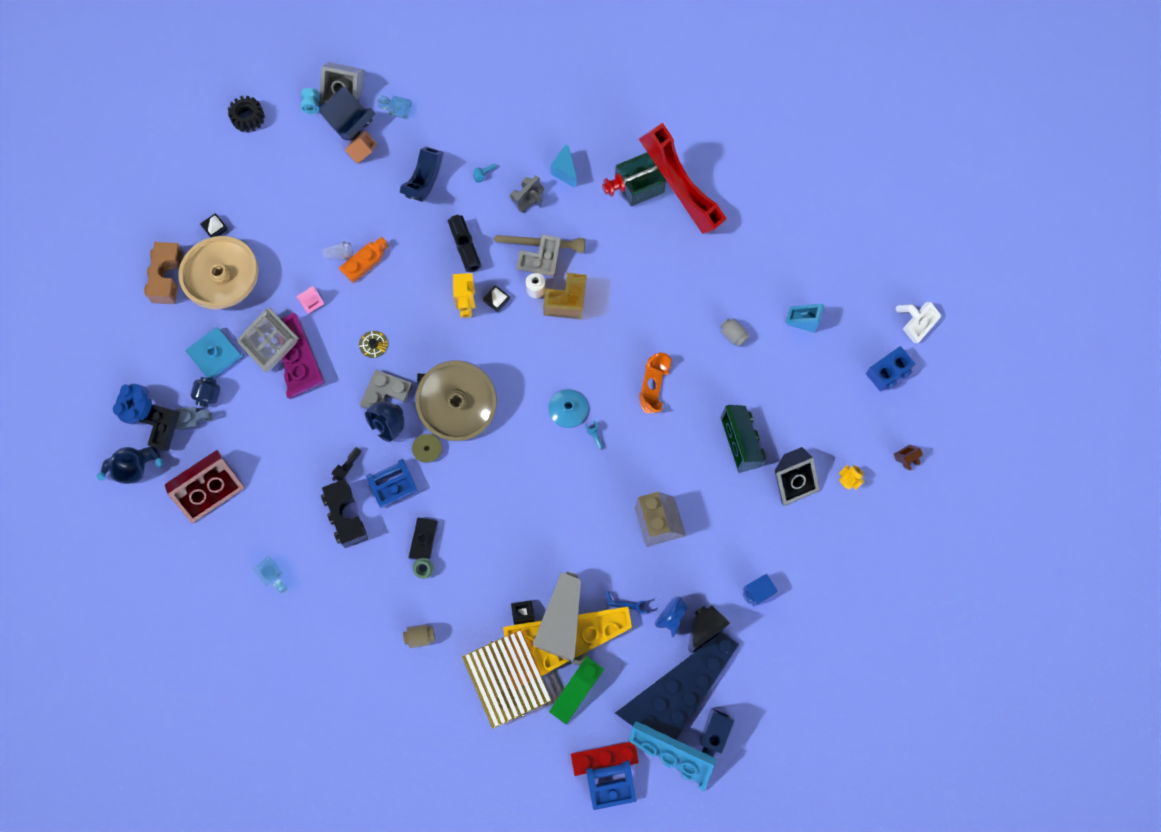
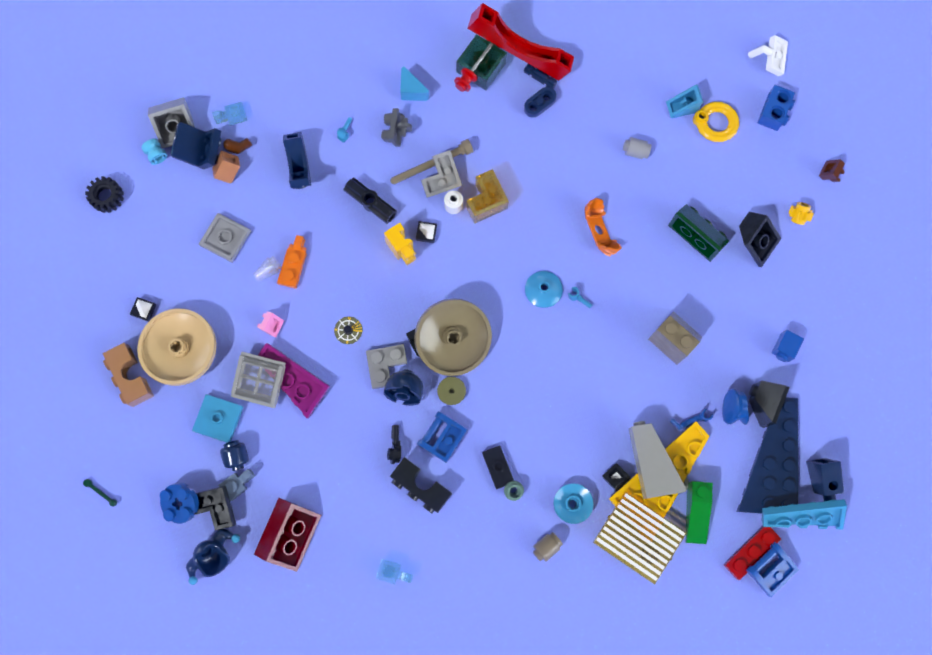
camera: 30 degrees left, 5 degrees up
none -> hinge [83,479,117,507]
none -> light grey tile [199,213,251,263]
none -> reddish brown arm [223,138,252,154]
none -> dark blue axle [524,64,557,89]
none -> dark blue plate [524,87,556,118]
none -> dark azure dish [553,483,593,524]
none -> yellow piece [693,102,739,142]

